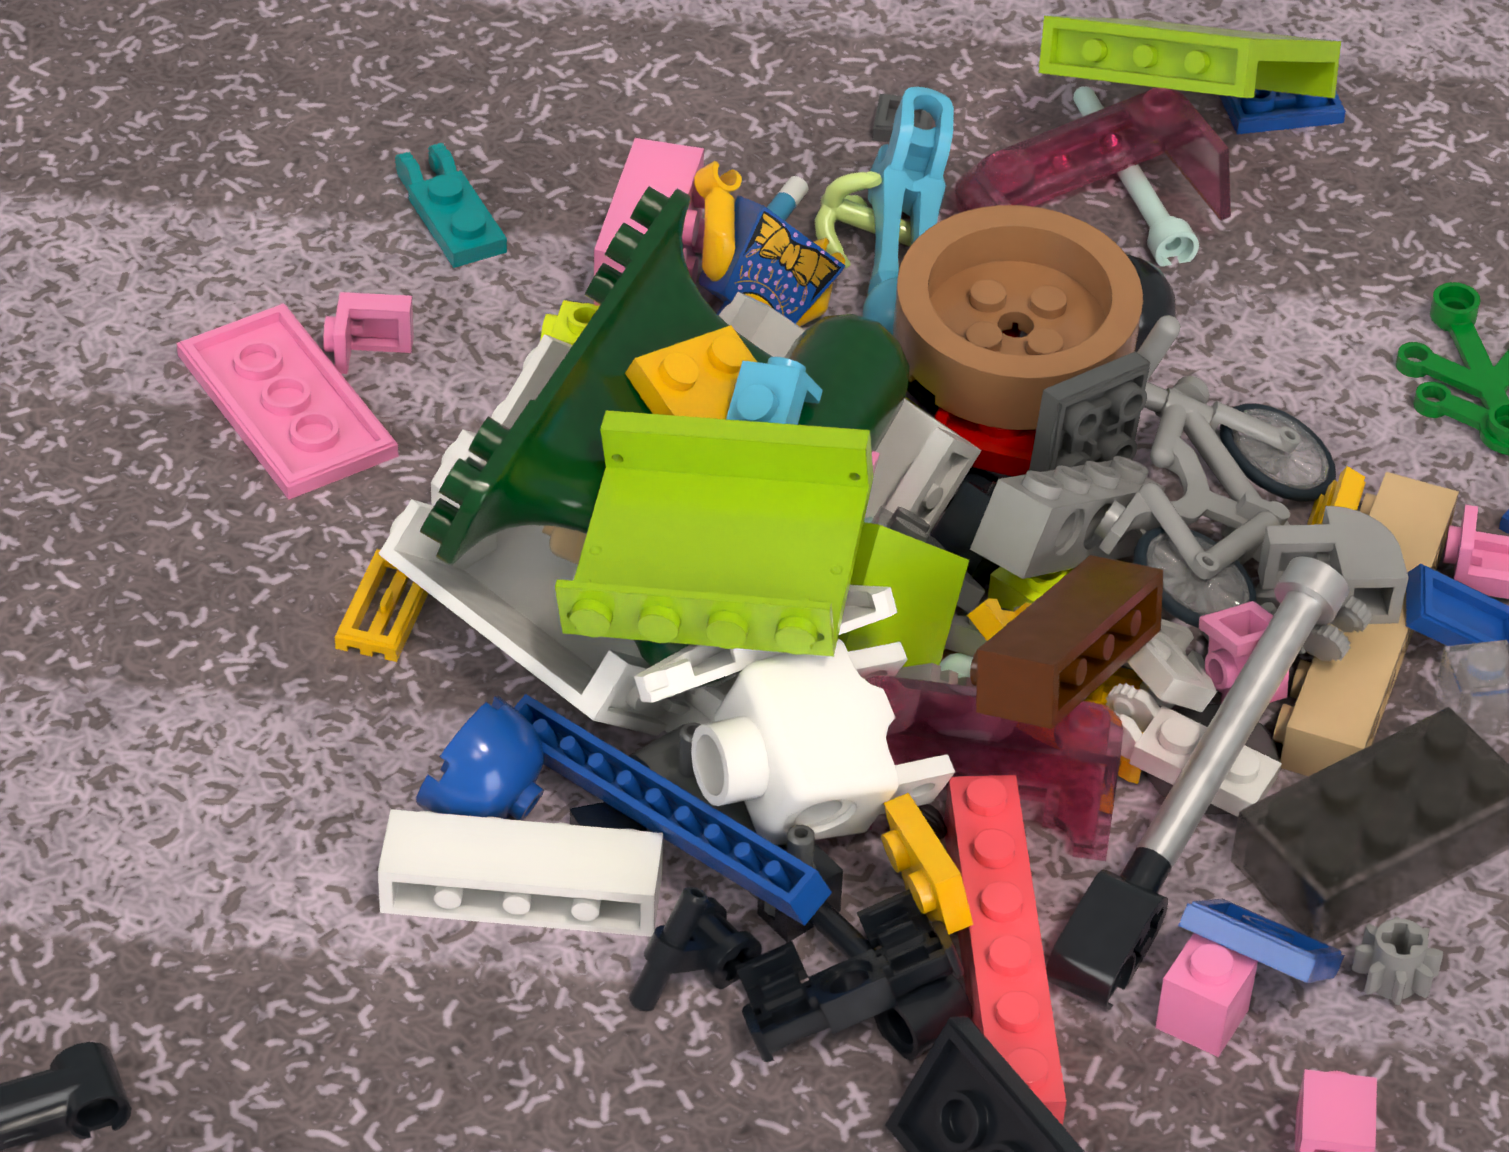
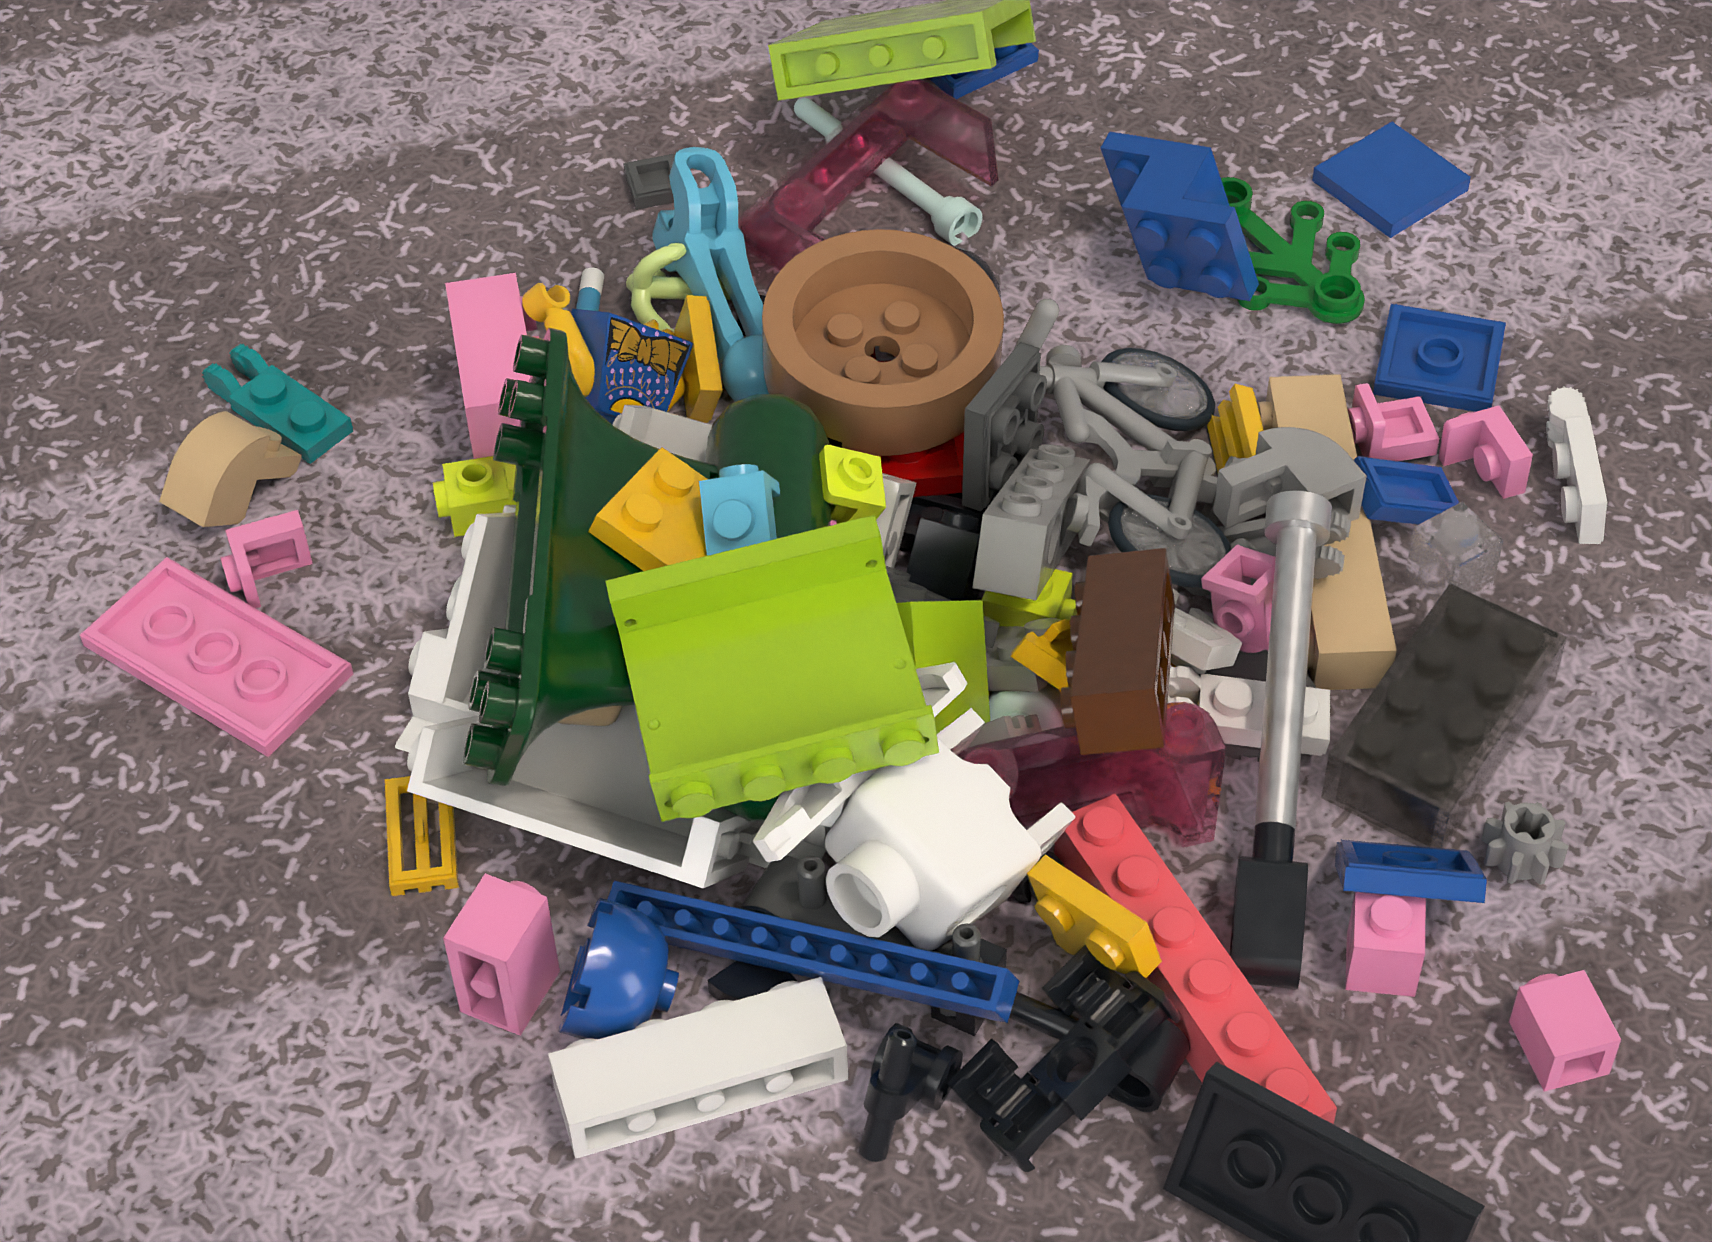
camera: 20 degrees left, 5 degrees up
none -> tan brick [159,411,302,527]
none -> bright pink brick [443,873,560,1036]
none -> yellow tile [674,295,722,423]
none -> neon yellow bracket [819,445,886,524]
none -> blue bracket [1100,132,1259,301]

